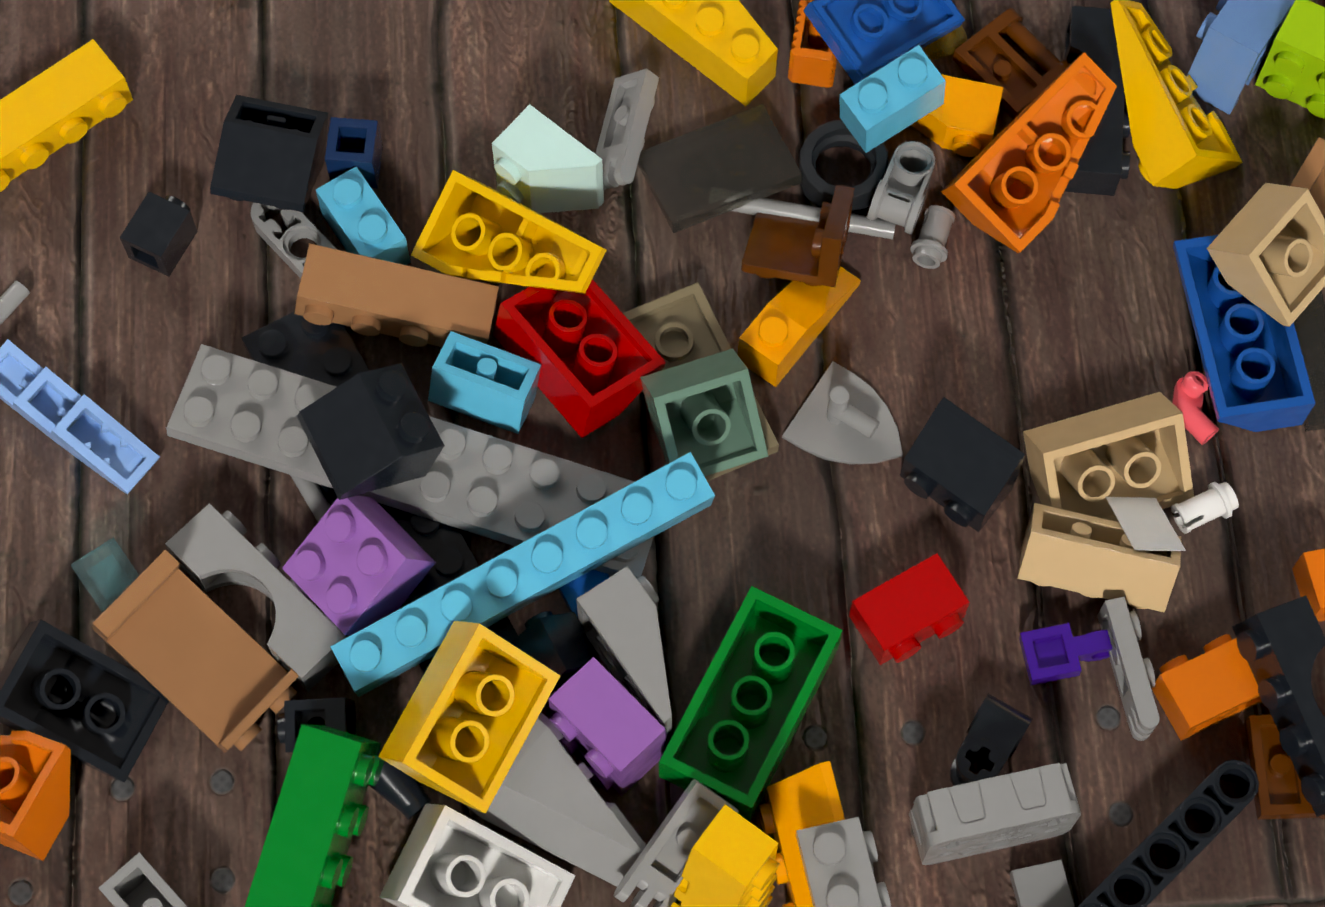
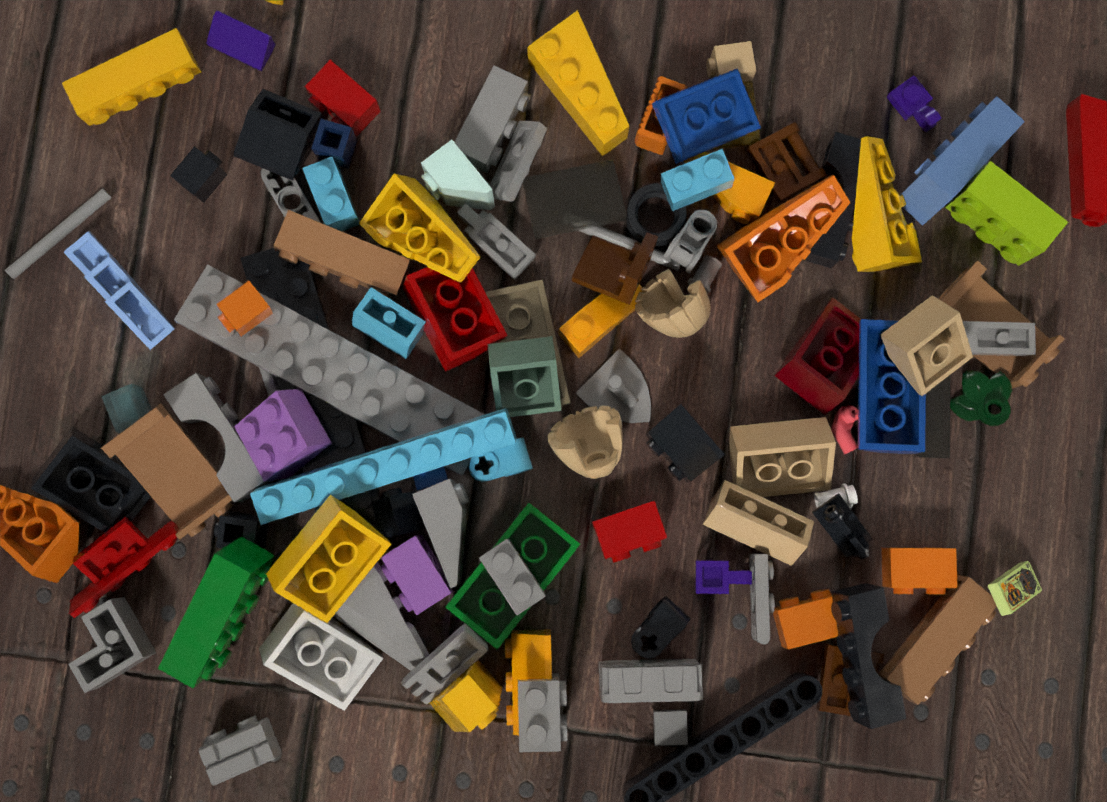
camera: 10 degrees right, 15 degrees up
black slope [297,363,445,500] -> none
white sticker [1106,497,1186,551] -> none
none -> red bracket [69,517,179,618]
none -> dark purple slope [206,10,276,72]
none -> orange brick [216,281,273,337]
none -> red brick [304,60,381,137]
none -> light grey brick [455,65,531,173]
none -> light grey hinge [457,204,536,280]
none -> medium azure piece [469,438,533,482]
none -> light grey brick [479,538,546,615]
none -> tan hair [548,406,623,479]
none -> tan hair [635,269,711,338]
none -> dark red slope [774,297,861,415]
none -> black hinge [812,493,873,560]

